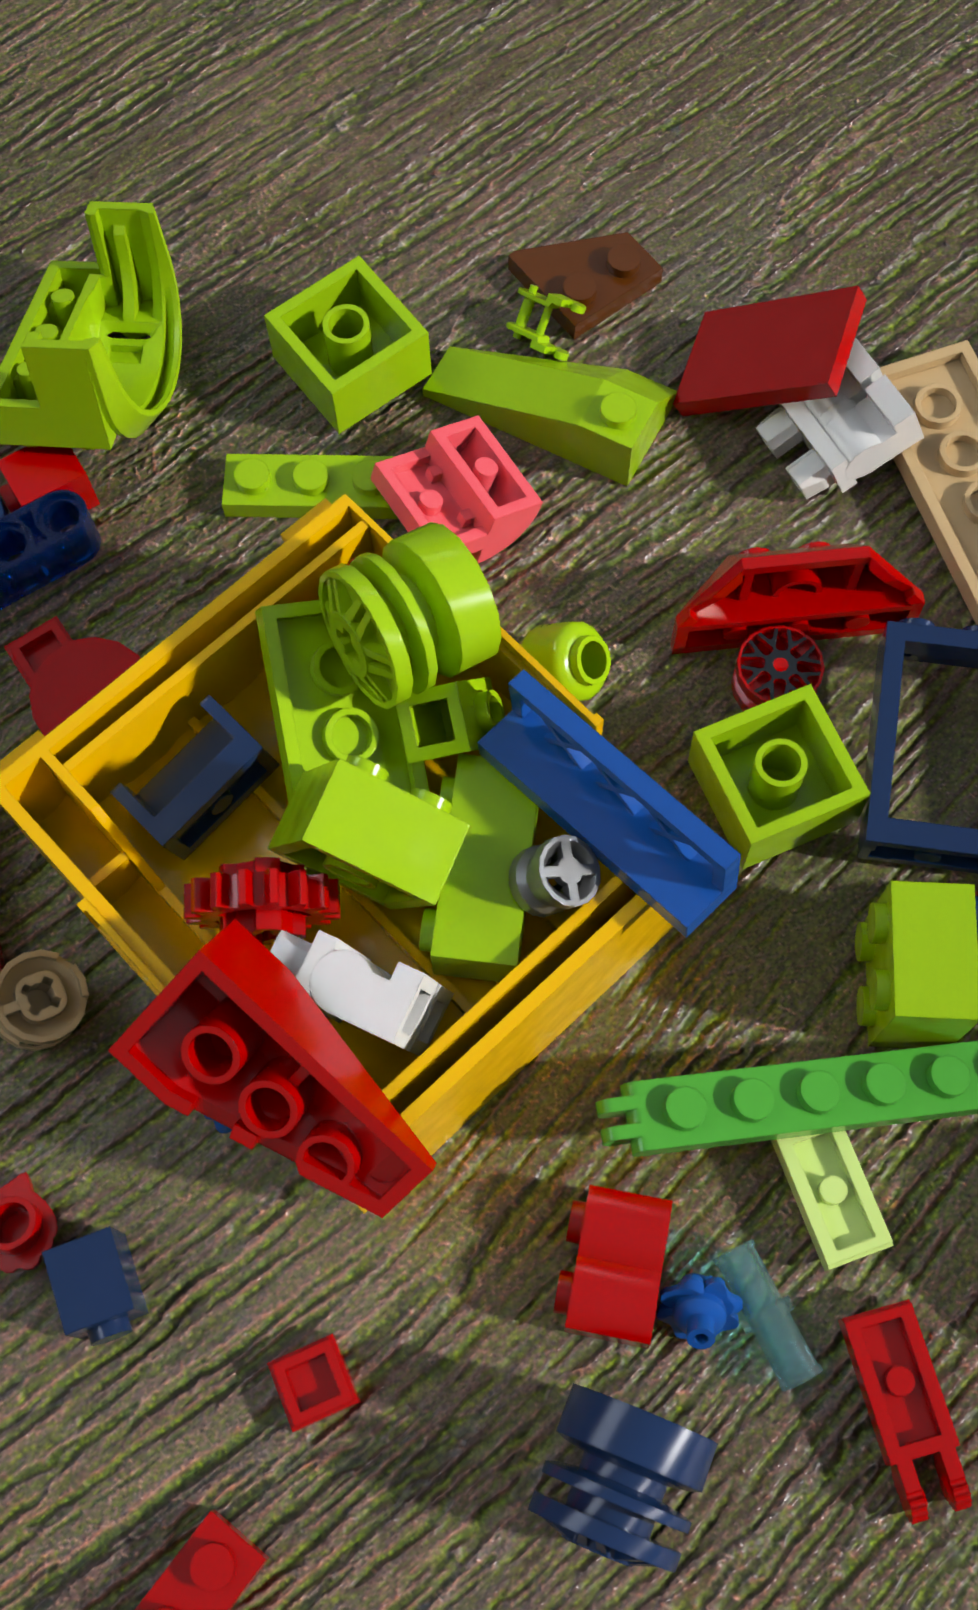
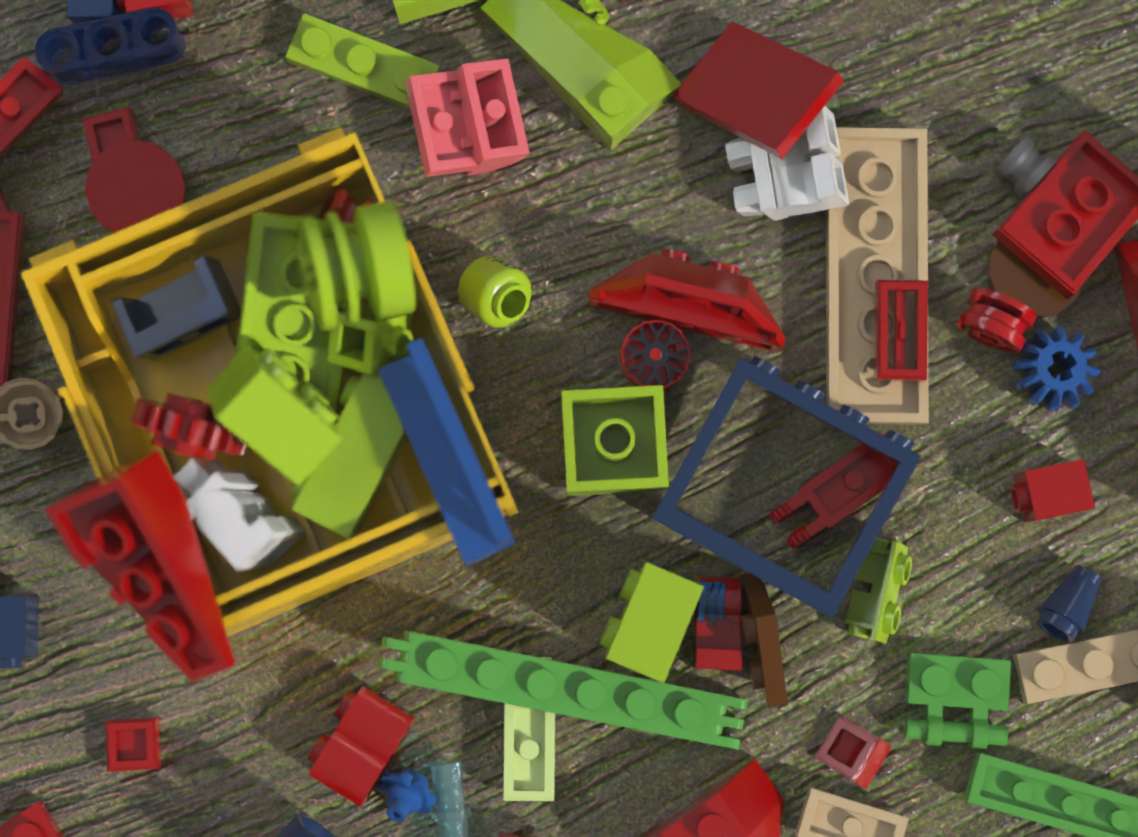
camera: 15 degrees right, 15 degrees up
flat silver wheel [509,834,600,918] -> none

